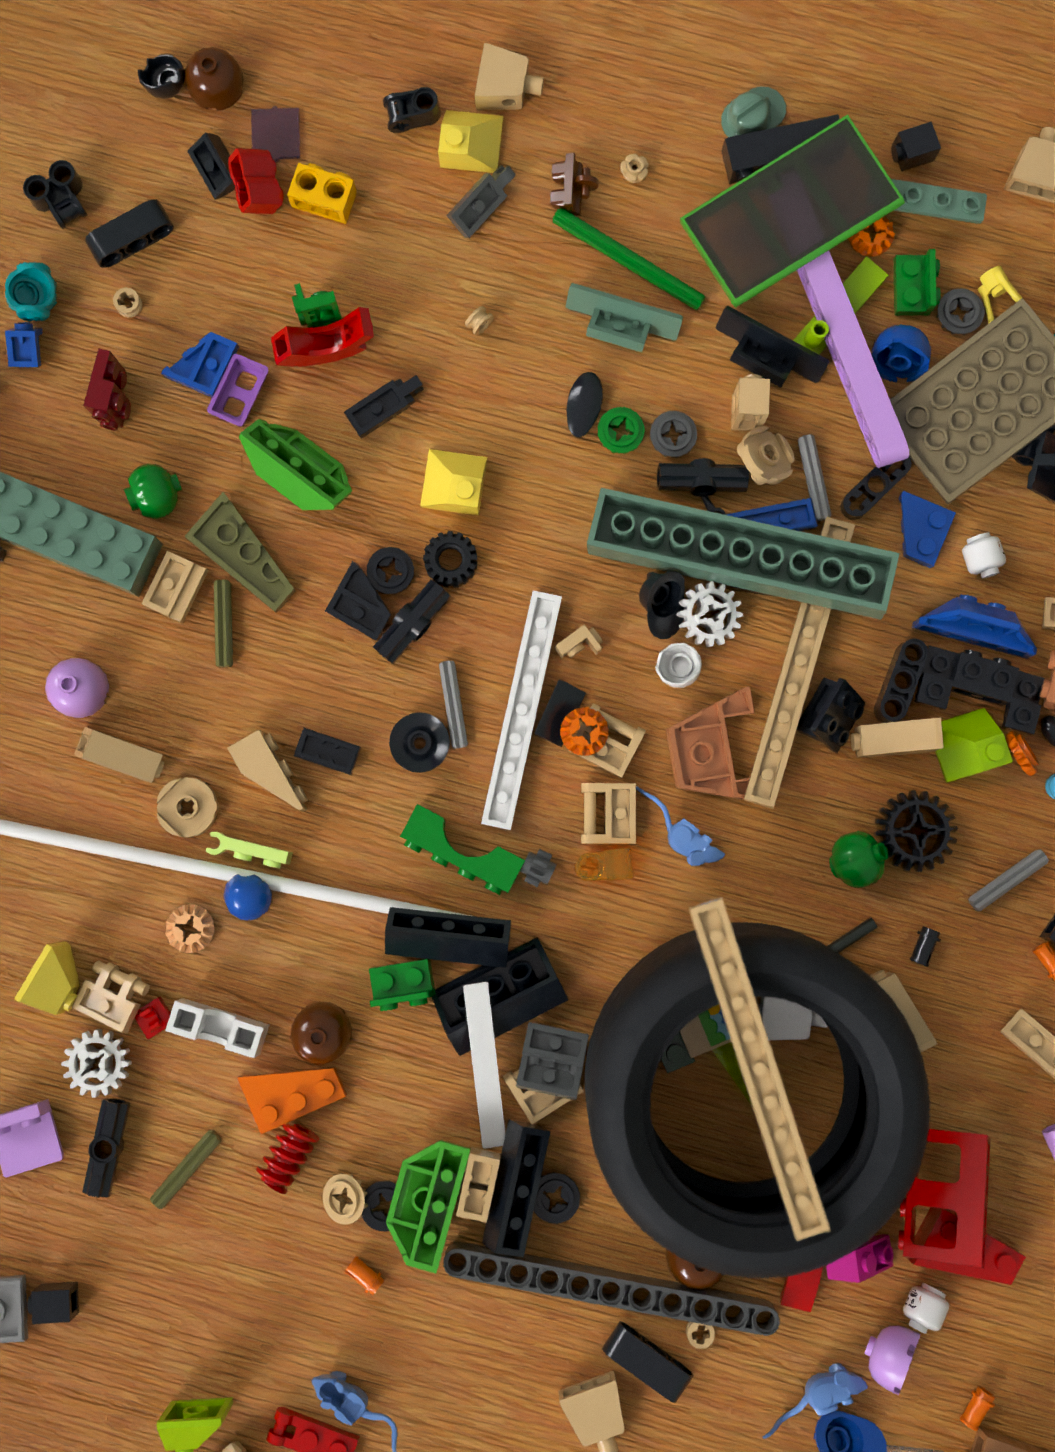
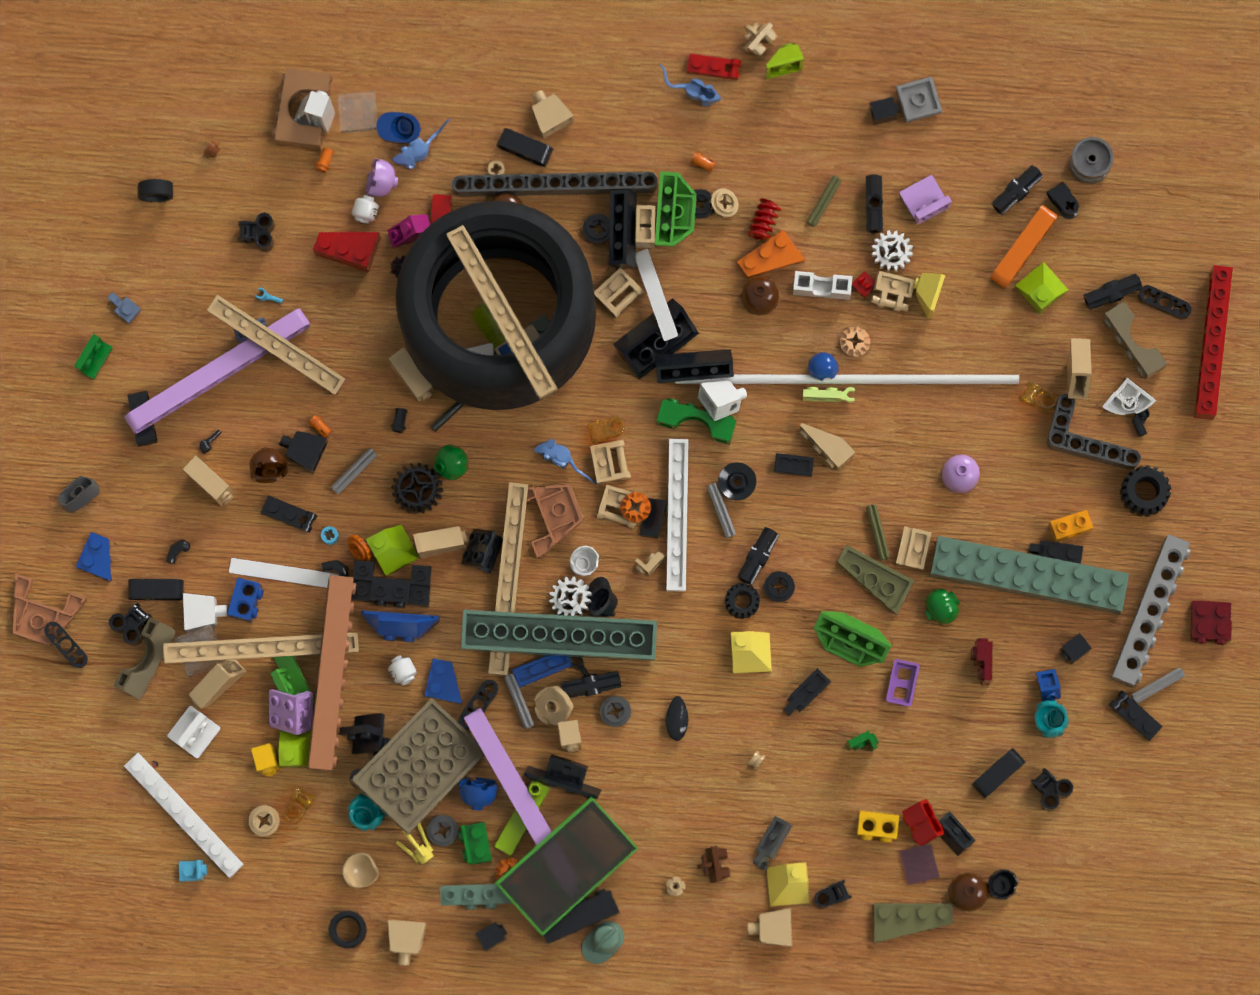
camera: 175 degrees right, 5 degrees down
tan slope [74,727,164,783] -> none
tan bush [113,287,143,318] -> none
tan plate [157,777,219,838] -> none
blue wing [161,332,239,398] -> none
red arch [271,307,374,367] -> none
black wing [325,561,392,641] -> none
green bracket [369,959,436,1011] -> none
dark grey slope [516,1022,589,1100] -> none
dark grey gear [520,849,557,887] -> none
green axle [552,208,705,310] -> none
sand green bracket [566,283,683,352] -> none
green gear [598,407,645,454] -> none
black beam [874,639,928,723] -> none
red window [898,1129,991,1268] -> none
none -> white torso [698,380,747,421]
none -> olive wing [874,903,953,943]

